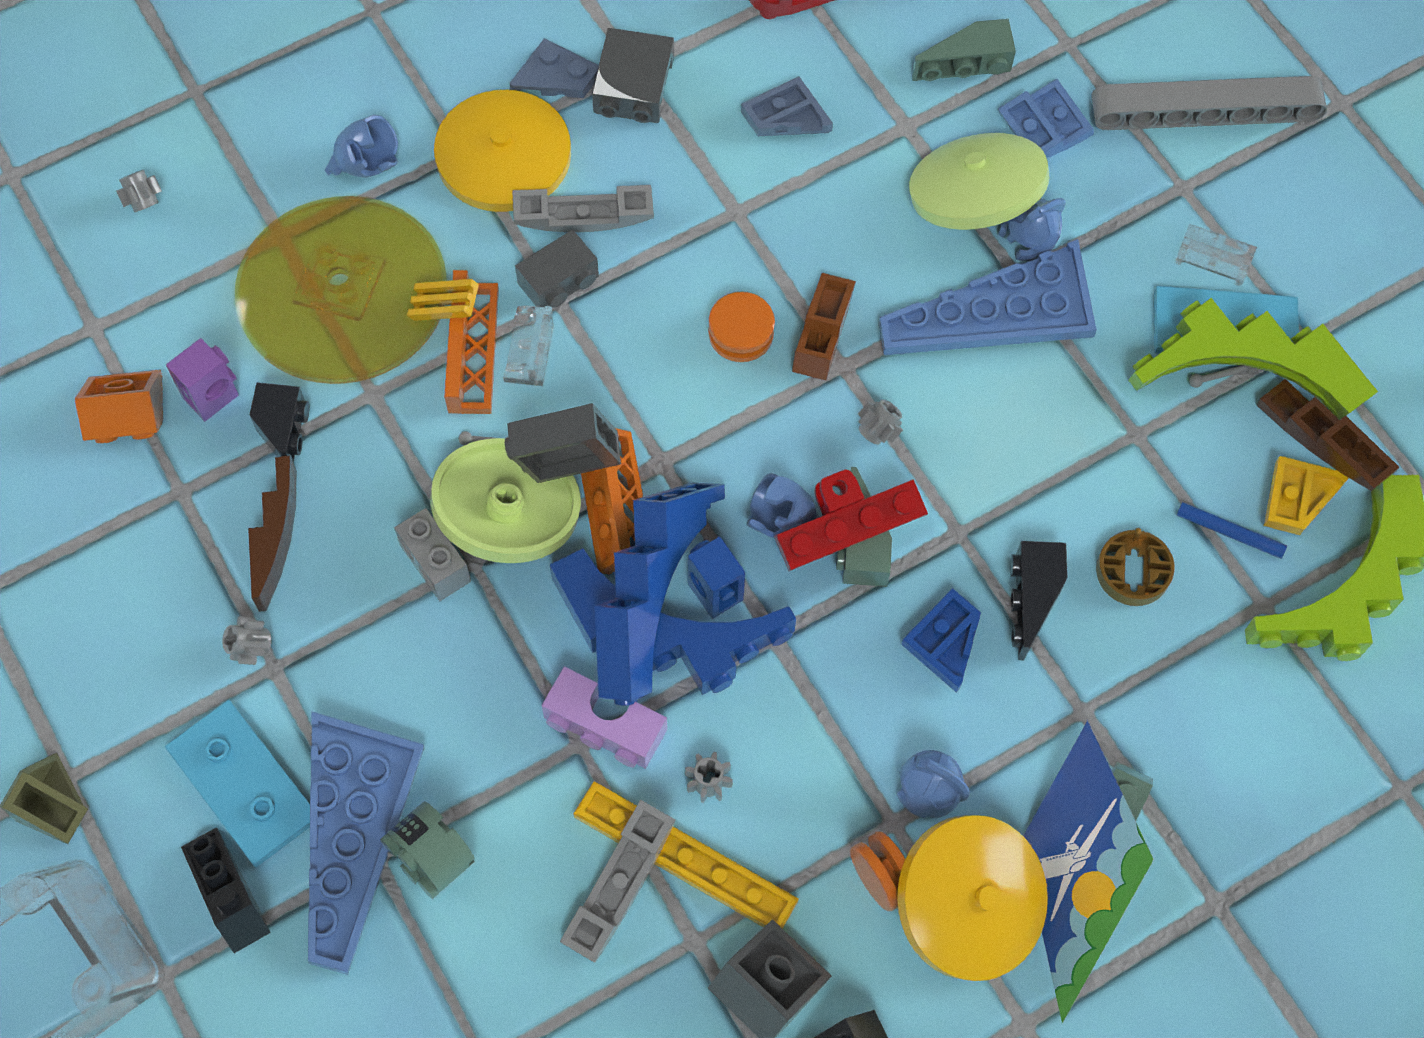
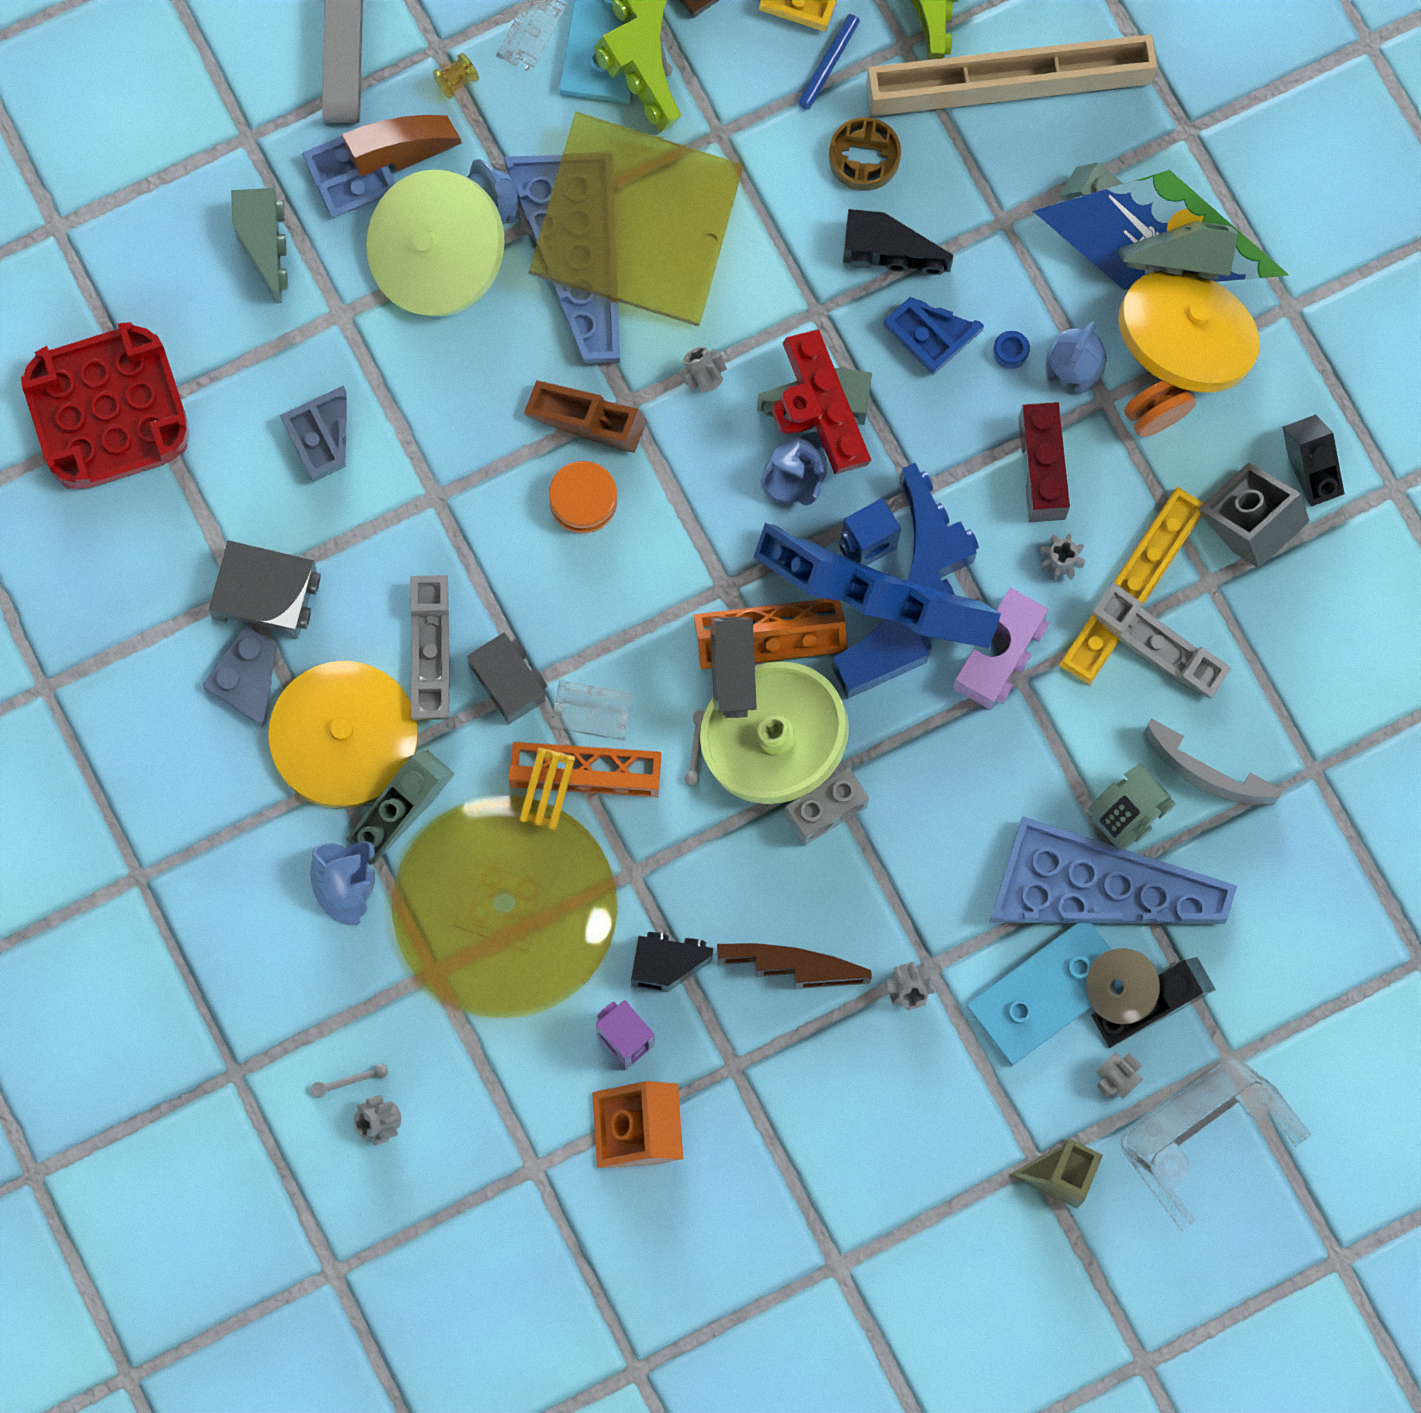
camera: 90 degrees left, 10 degrees up
none -> light grey hinge [311,1064,388,1098]
none -> dark orange slope [342,115,462,177]
none -> sand green slope [346,750,454,864]
none -> clear yellow bush [432,53,480,99]
none -> clear yellow piece [528,111,744,327]
none -> tan brick [866,34,1158,117]
none -> blue tile [993,331,1030,369]
none -> dark red arch [1018,402,1070,522]
none -> dark tan dish [1086,948,1160,1024]
none -> light grey gear [1096,1052,1143,1099]
none -> sand green slope [1118,221,1238,279]
none -> light grey slope [1143,718,1283,805]

